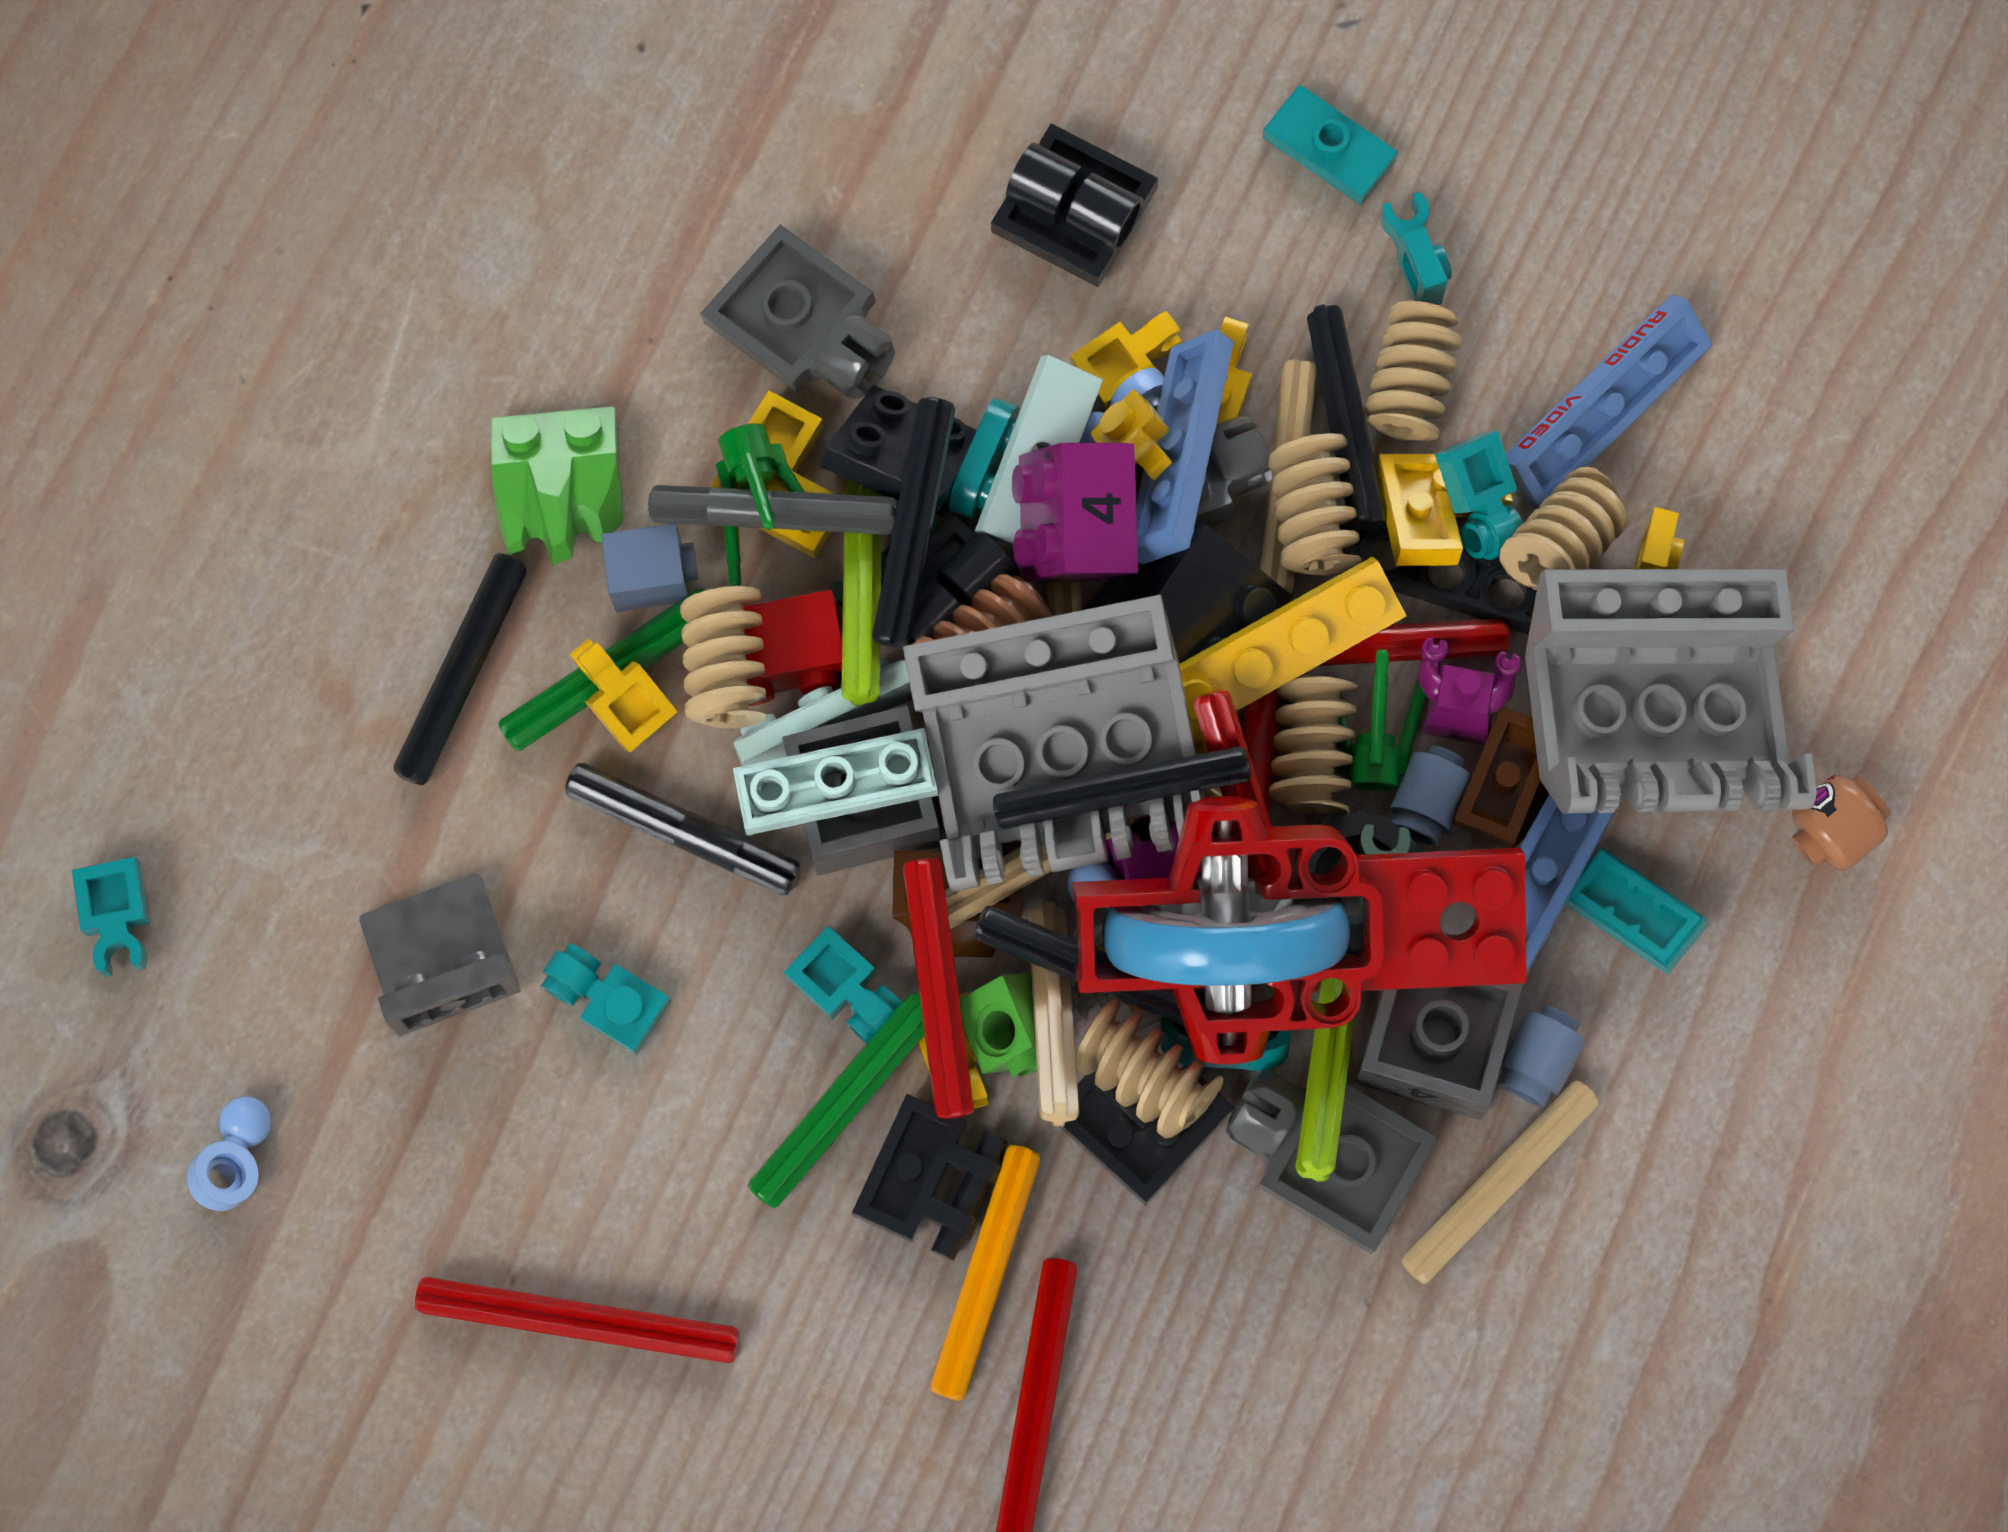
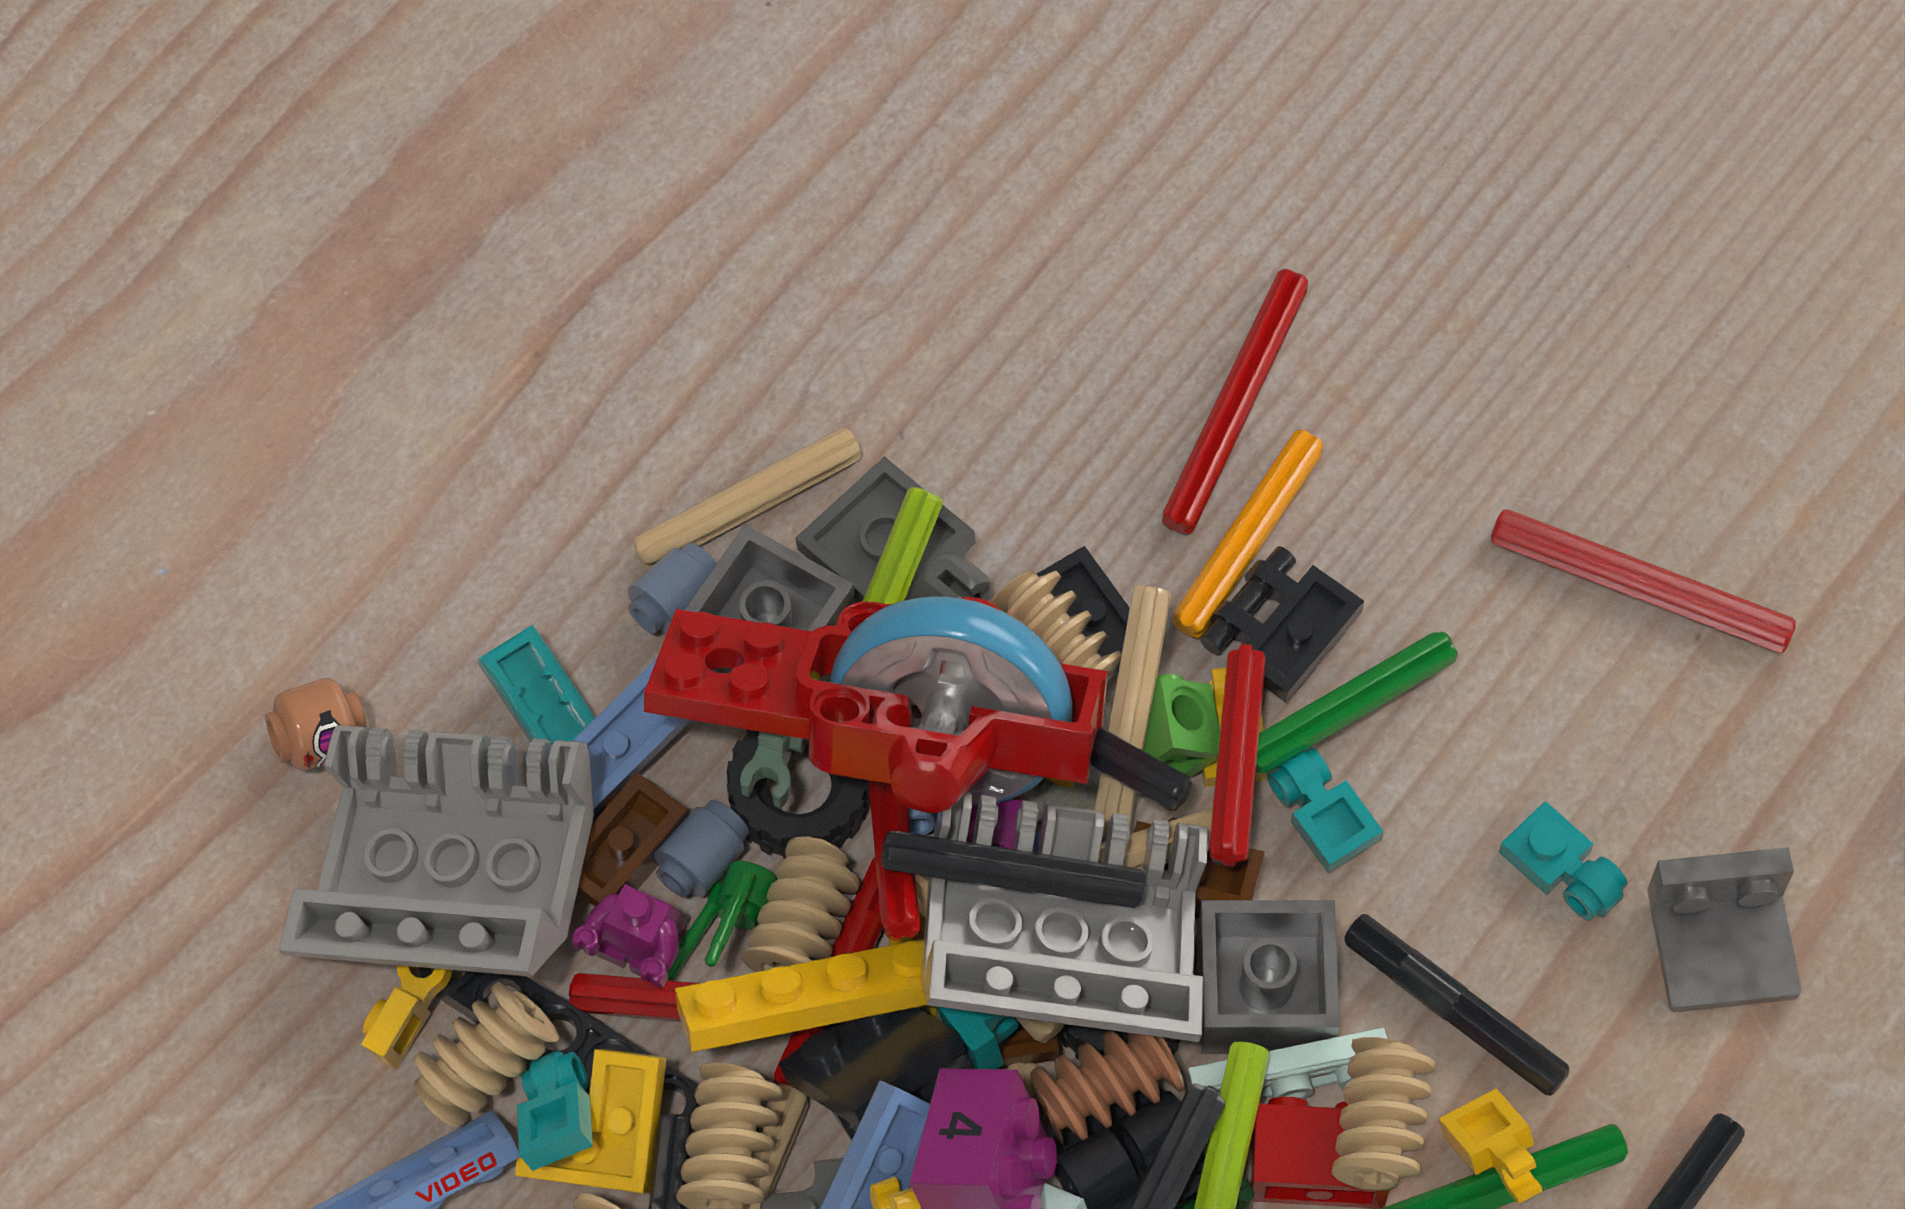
camera: 170 degrees left, 10 degrees down
light aqua tile [733,728,938,835] -> none

